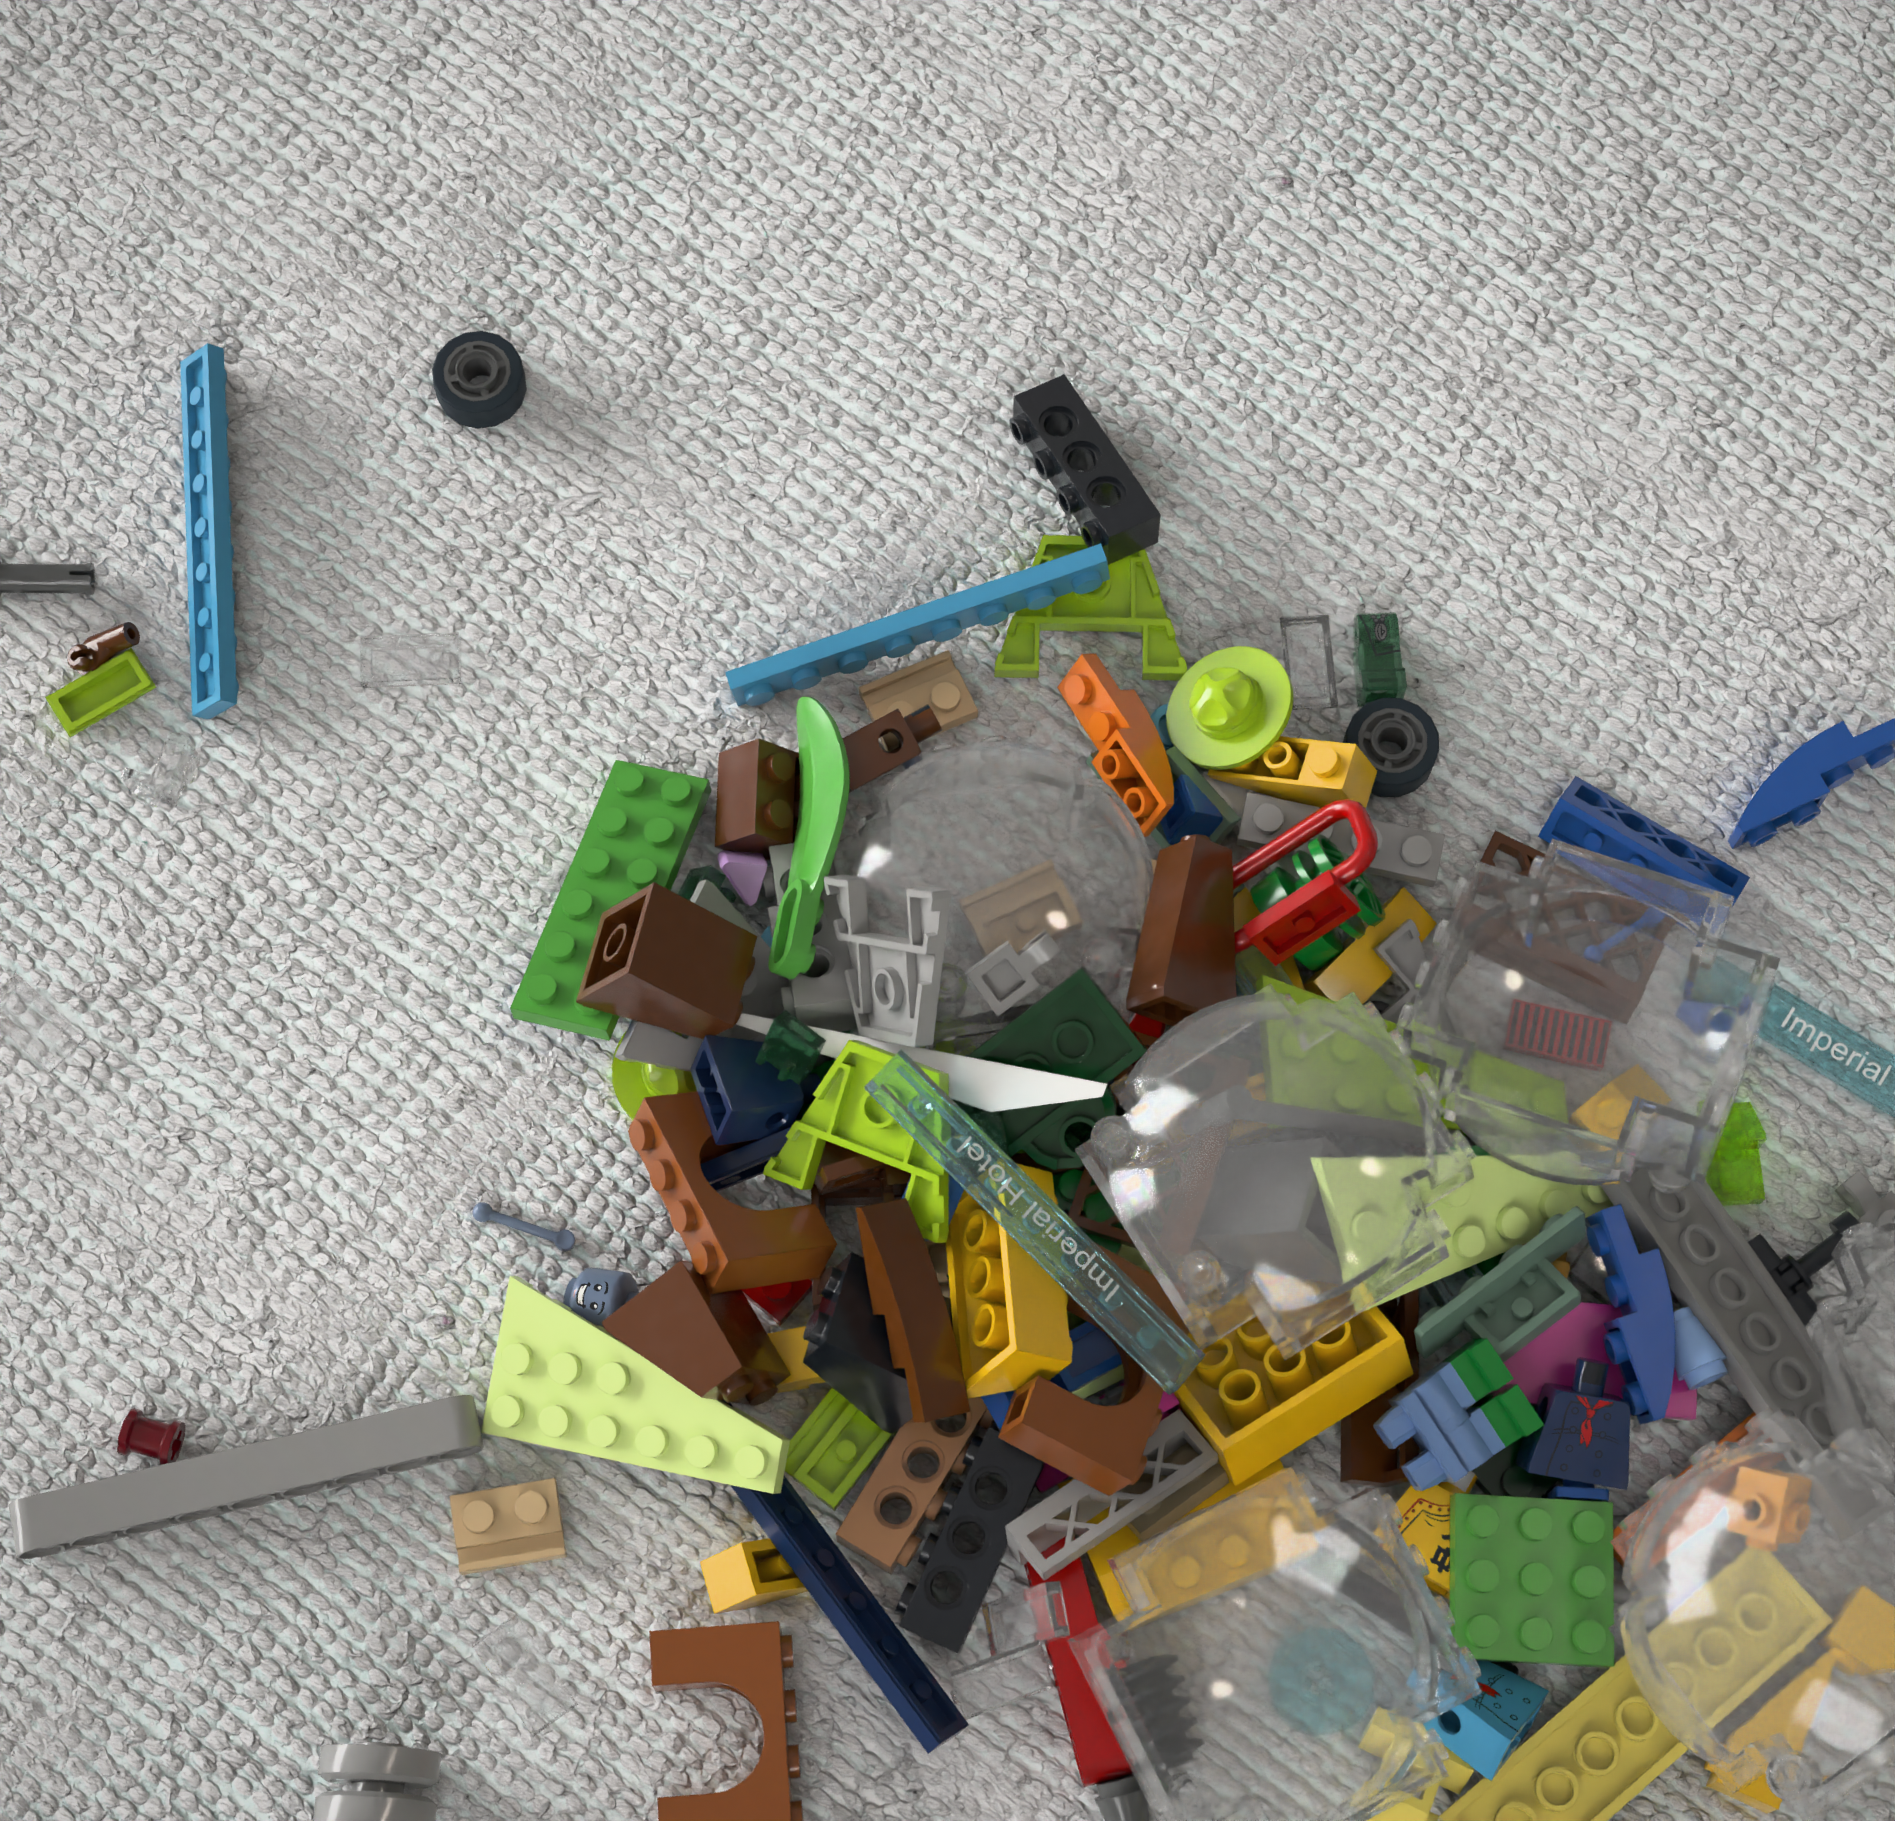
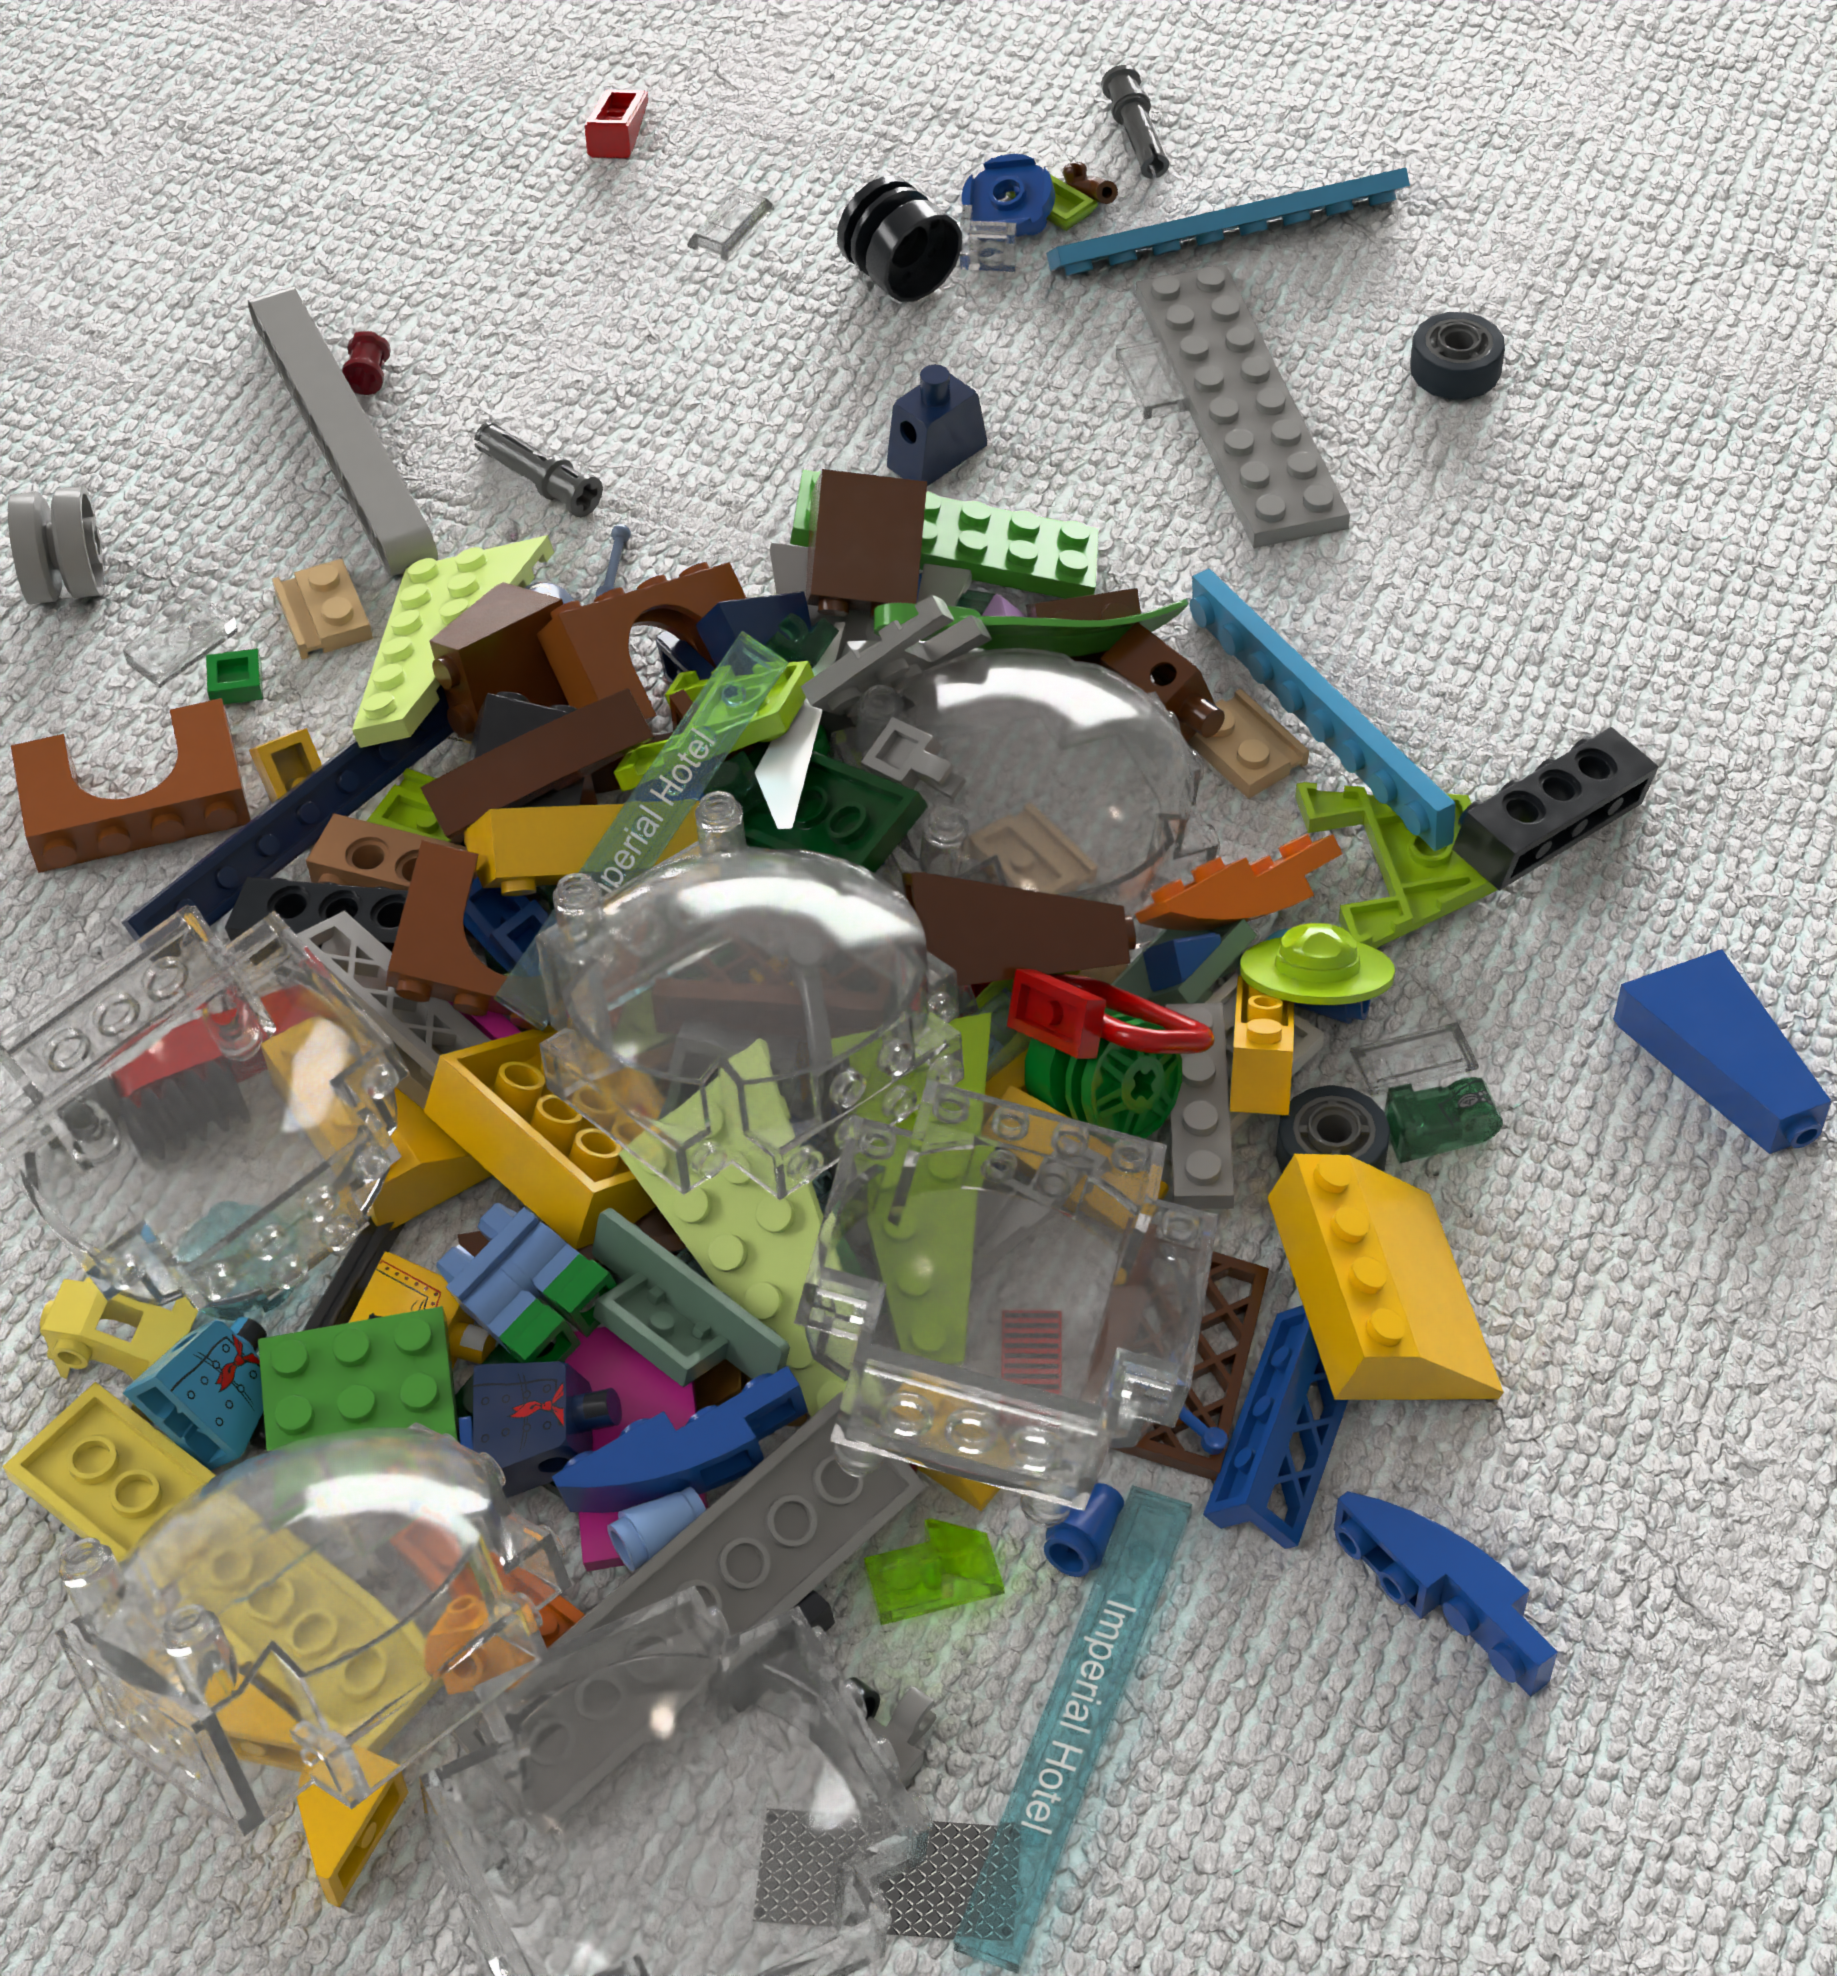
camera: 80 degrees right, 20 degrees down
none -> green plate [206,648,263,705]
none -> dark grey pin [474,422,603,518]
none -> black wheel [837,176,962,302]
none -> dark blue torso [887,364,987,486]
none -> blue plate [962,154,1055,240]
none -> light grey plate [1136,264,1350,548]
none -> yellow slope [1267,1154,1504,1400]
none -> blue slope [1613,949,1832,1154]

